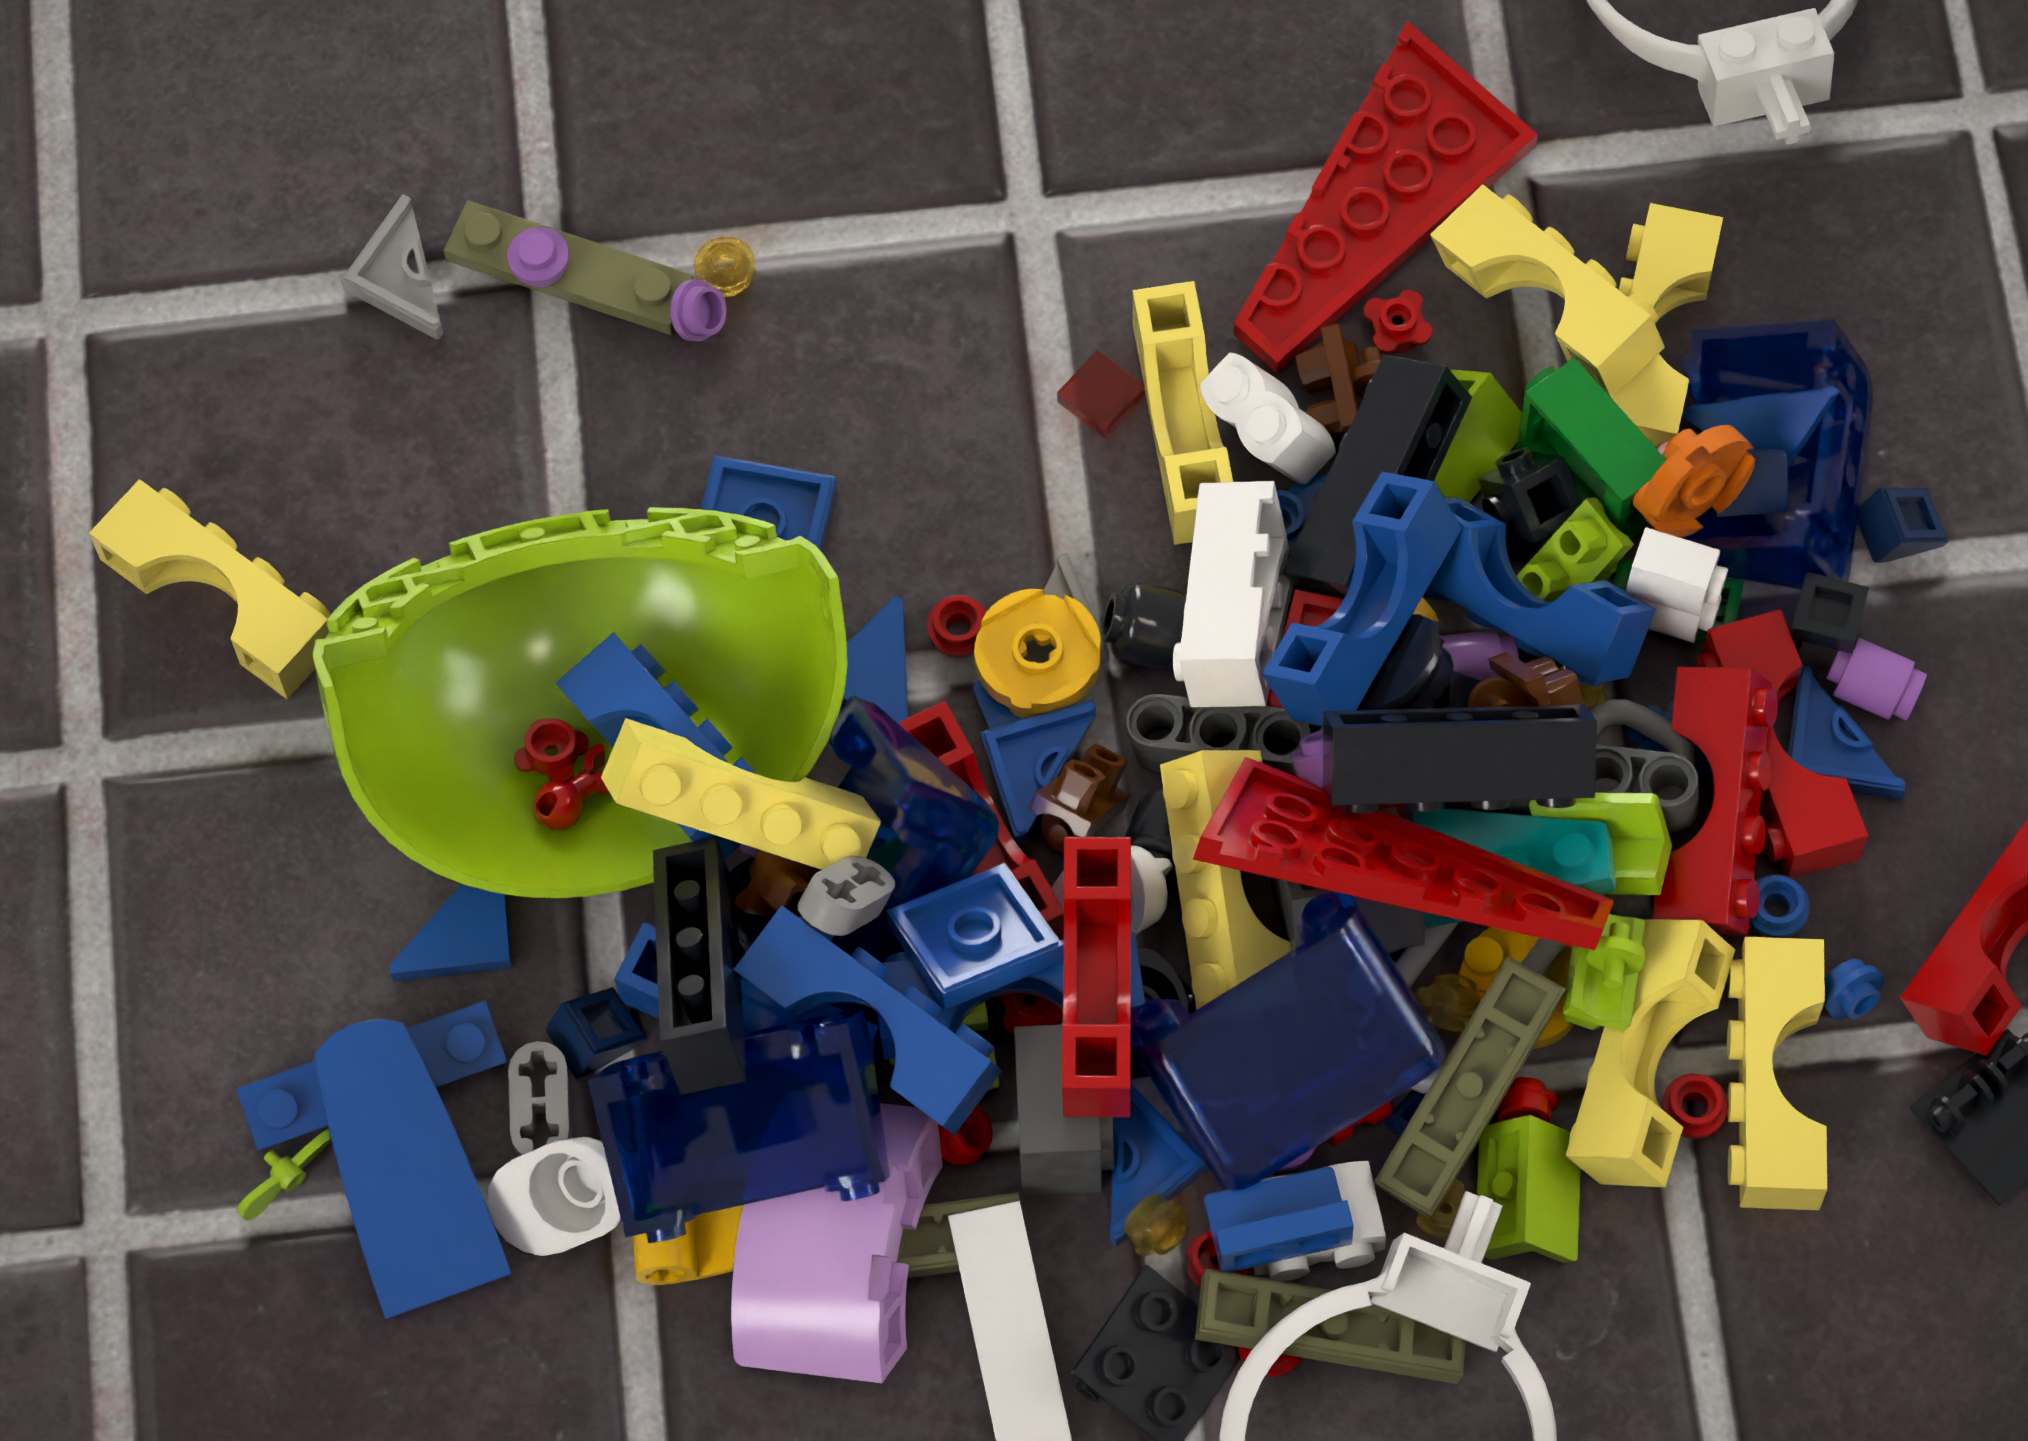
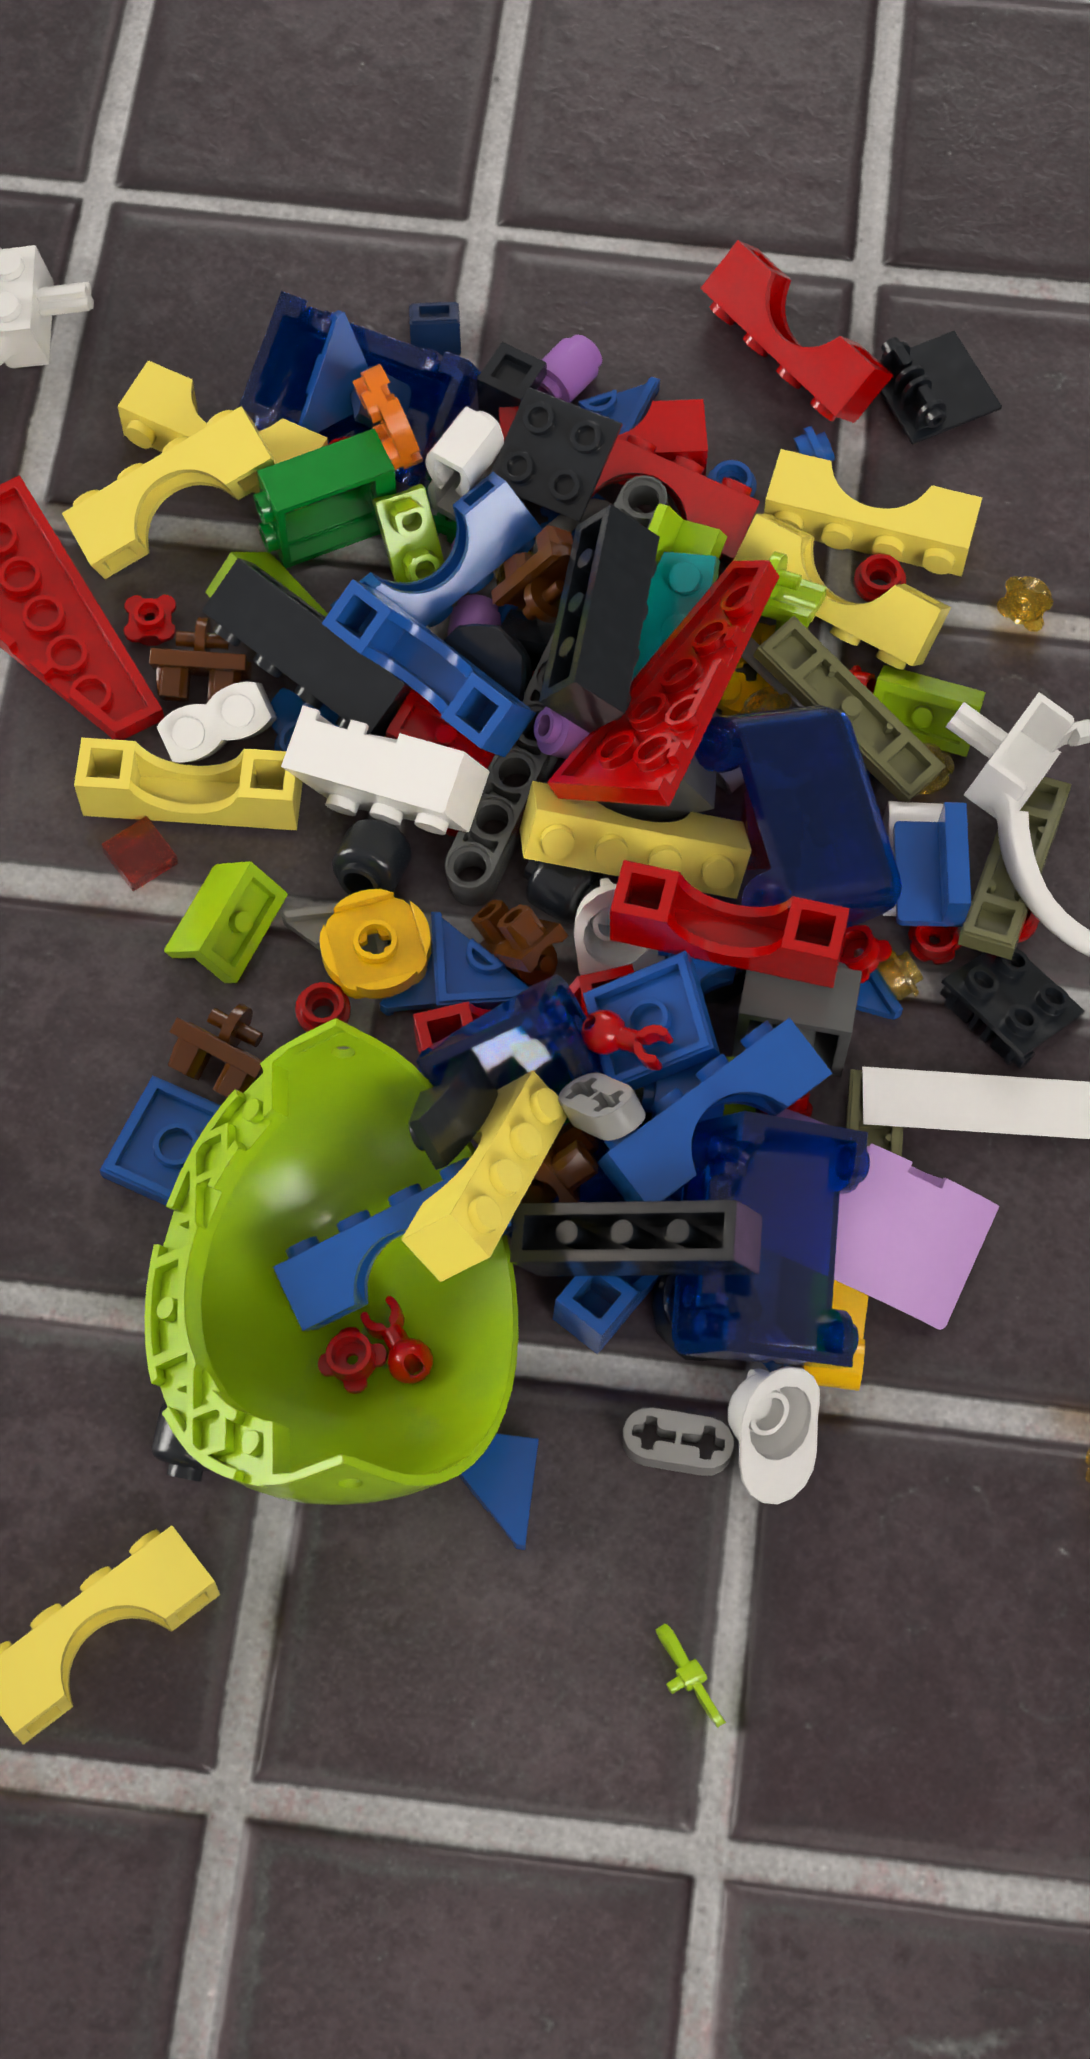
camera: 80 degrees left, 0 degrees up
blue slope [236,1000,512,1319] -> none
dark blue slope [546,987,646,1079] -> none
black brick [1478,447,1582,543] -> none
none -> lime panel [164,861,288,983]
none -> reddish brown hips [168,1004,263,1098]
none -> black slope [408,1047,499,1170]
none -> black hinge [491,387,623,522]
none -> red arm [581,1009,674,1071]
none -> red plate [840,925,892,984]
none -> clear yellow plate [997,576,1053,632]

